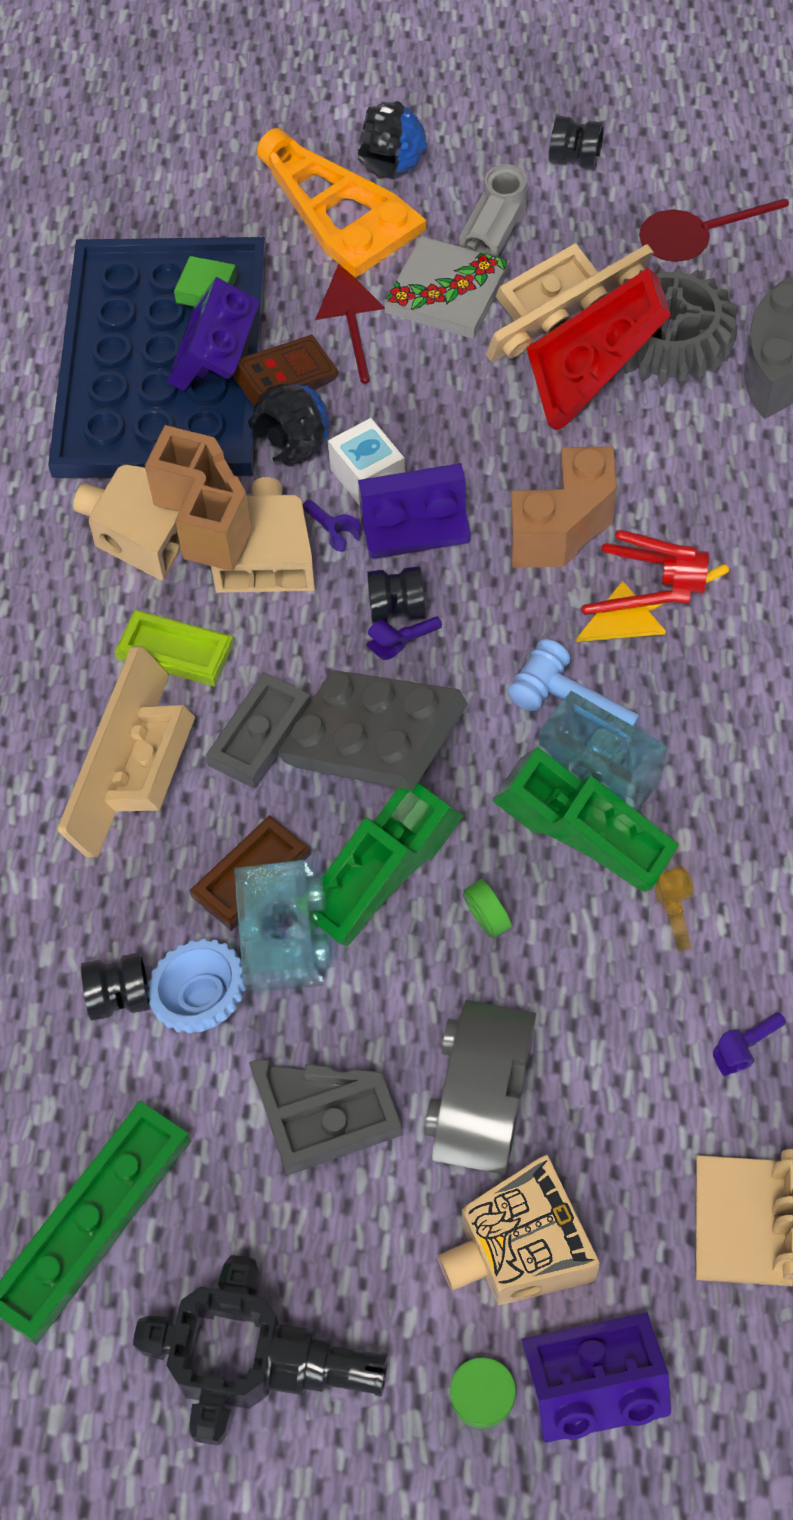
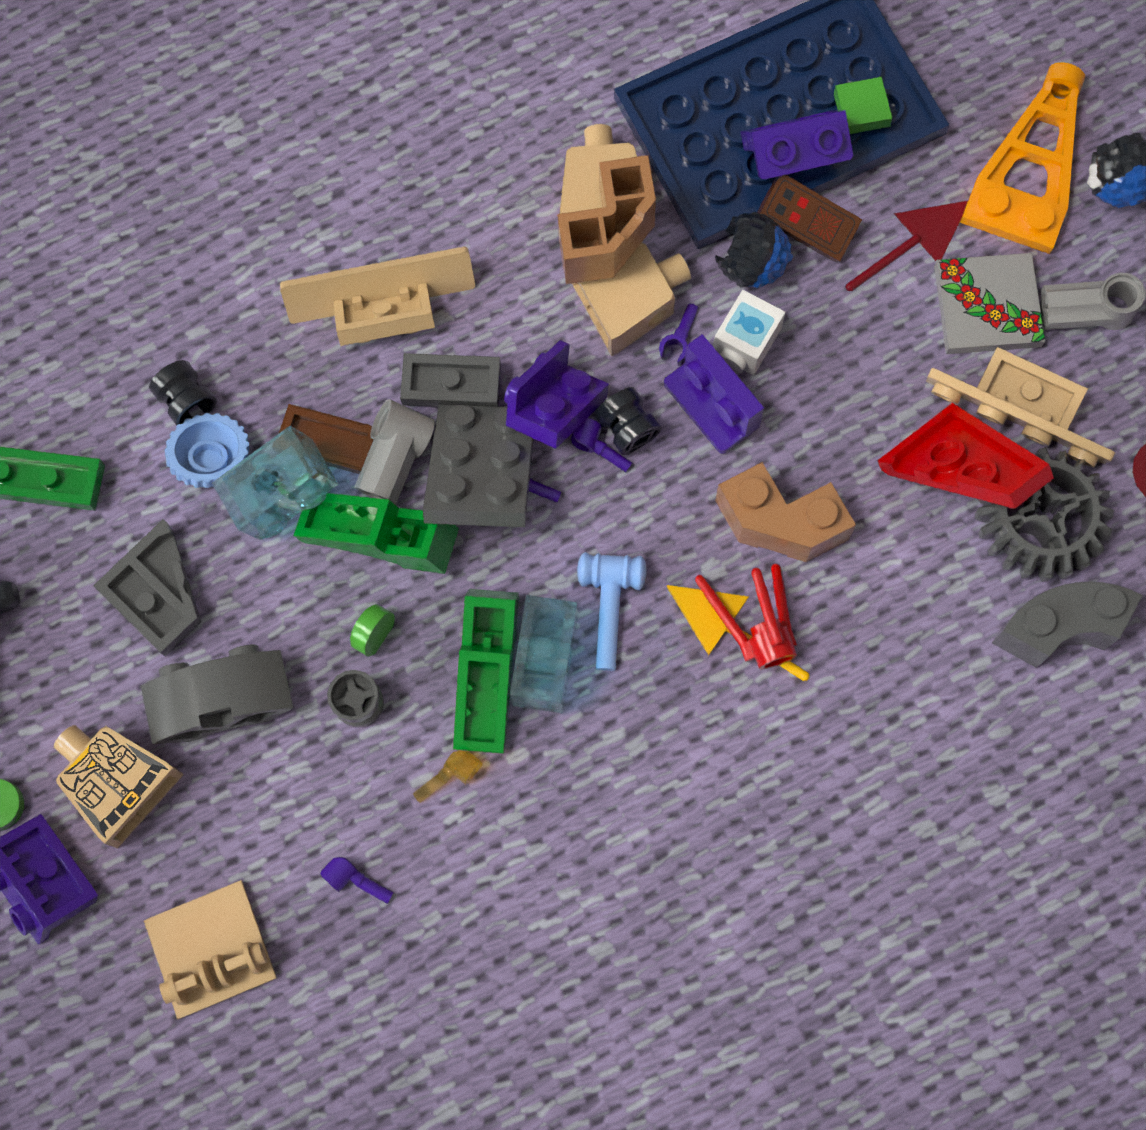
camera: 65 degrees right, 15 degrees up
lime tile [114,610,234,687] -> none
none -> dark grey wheel [327,670,384,728]
none -> light grey piece [354,399,435,505]
none -> dark purple bracket [504,340,609,449]

